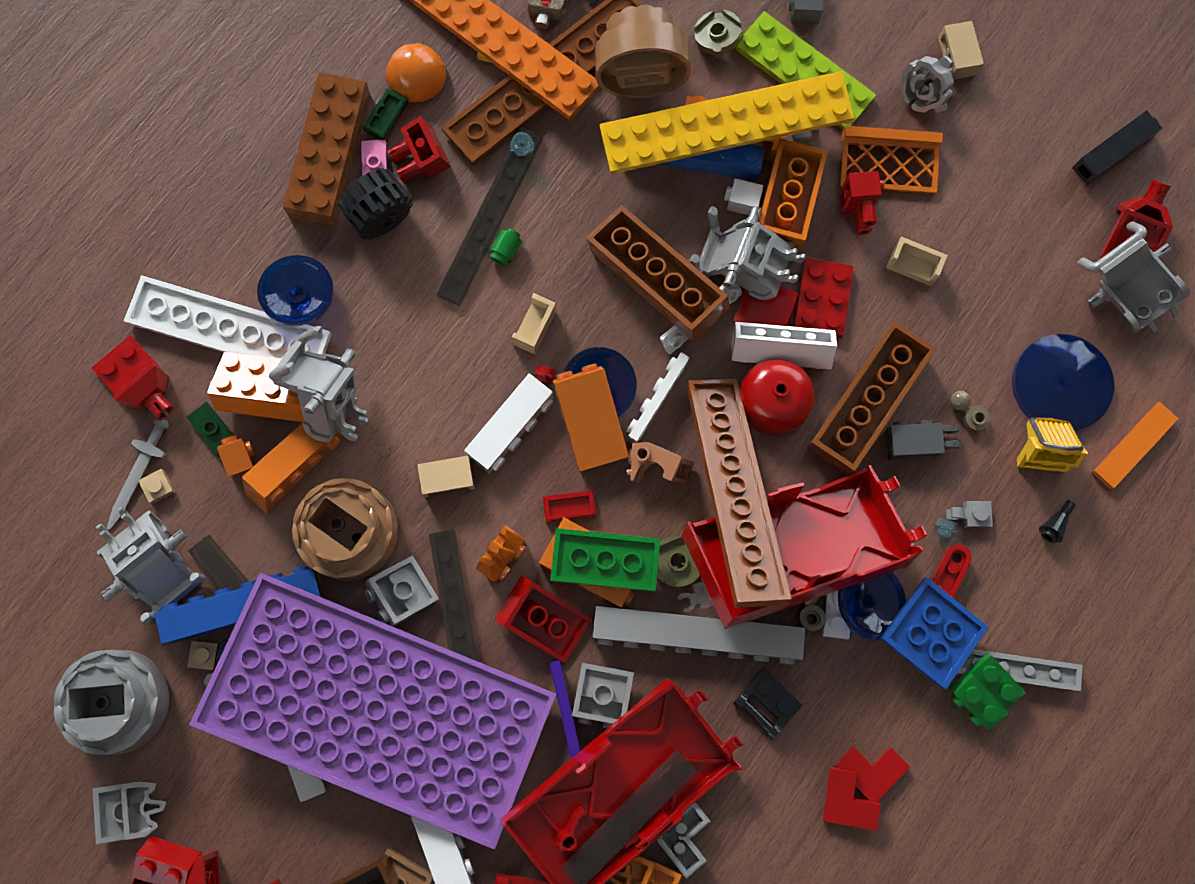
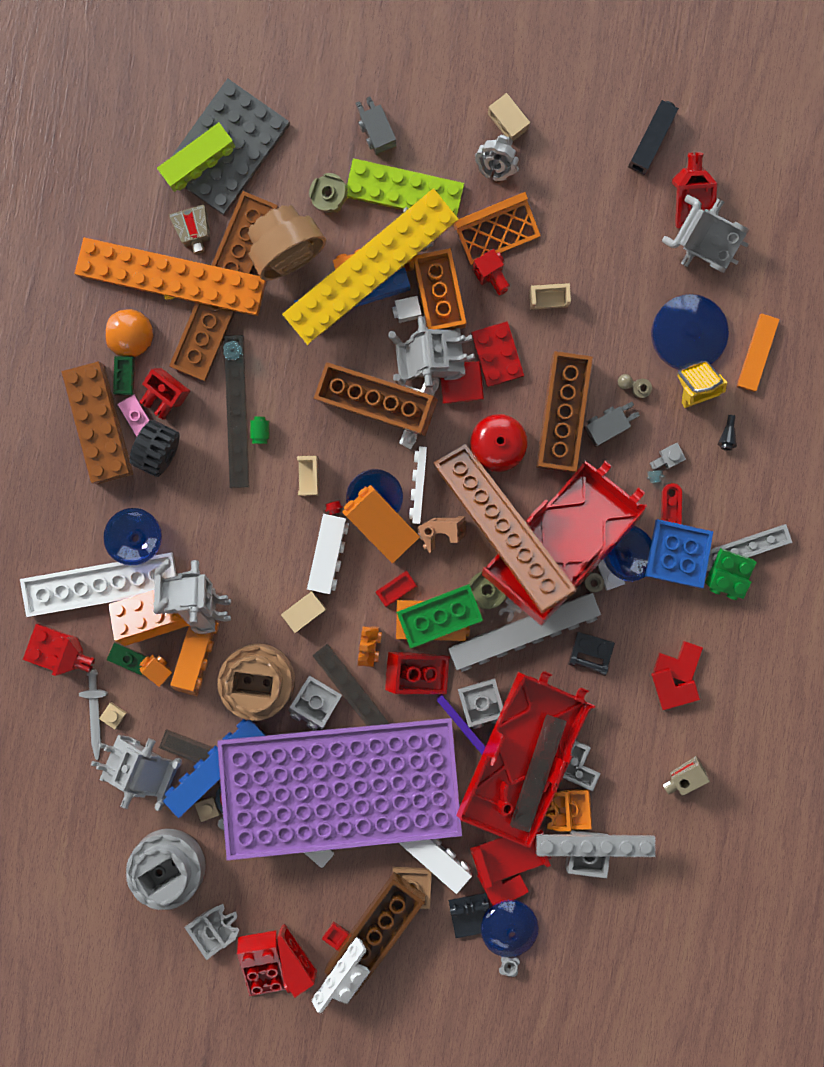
camera: 20 degrees left, 10 degrees up
white brick [731,322,837,369] -> none

